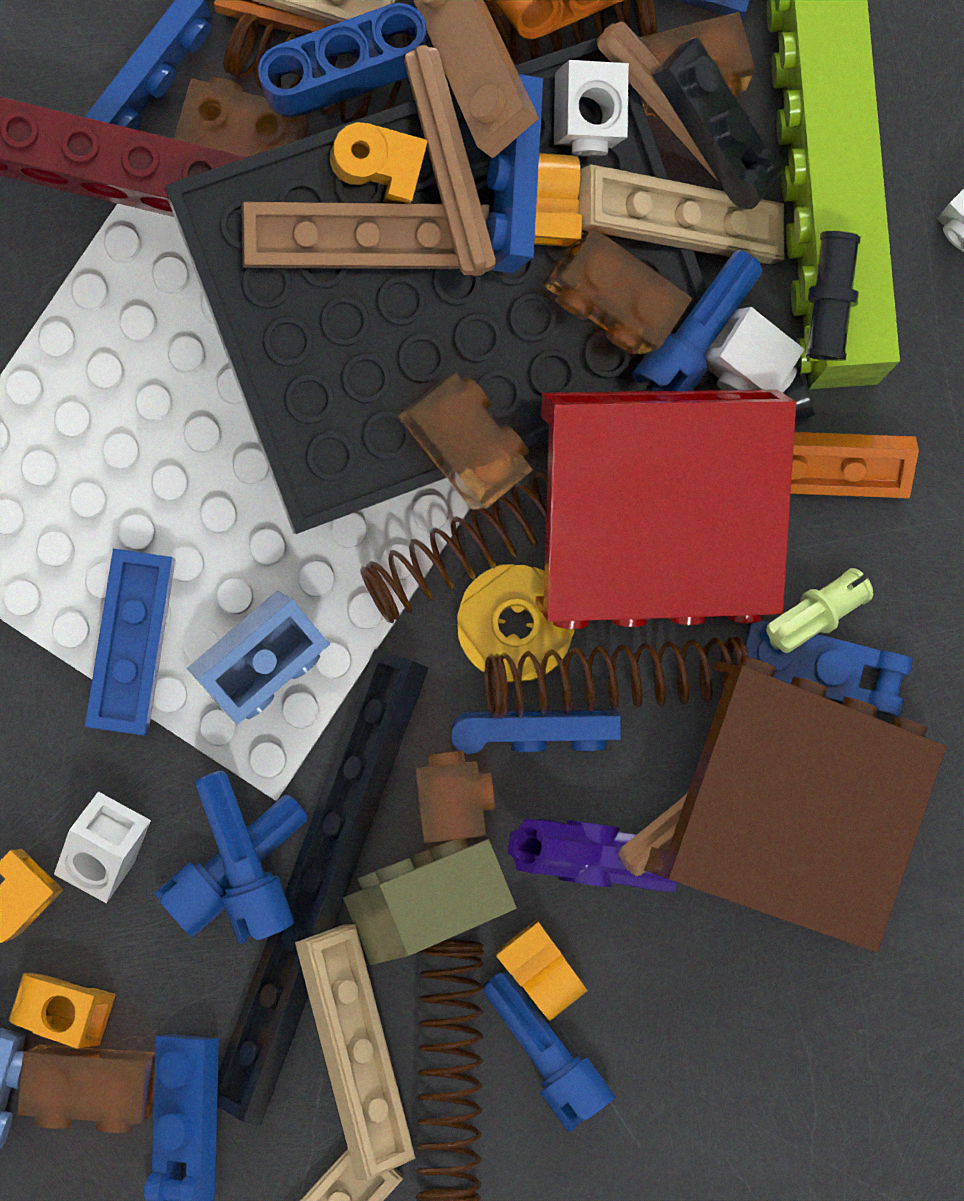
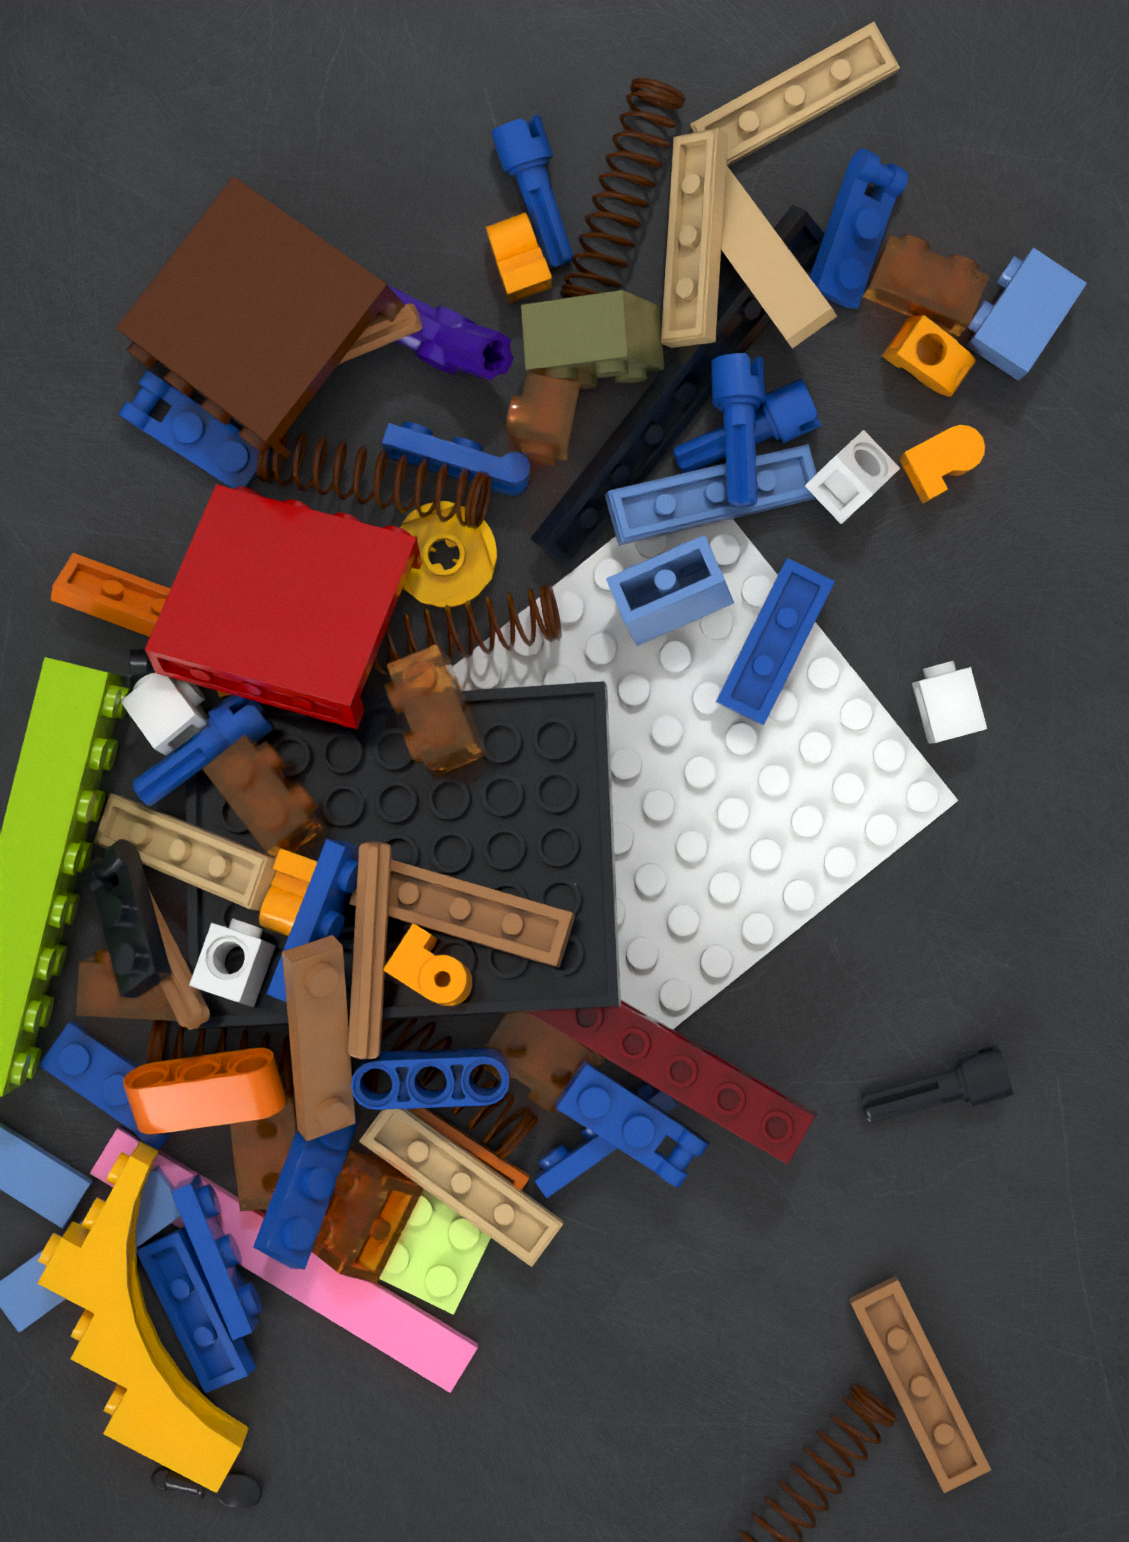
camera: 165 degrees left, 5 degrees up
yellowish green axle [766,568,873,653] -> none
black pin [806,231,861,361] -> none
none -> blue plate [555,1059,710,1188]
none -> medium blue tile [605,444,817,546]
none -> tan tile [721,165,837,349]

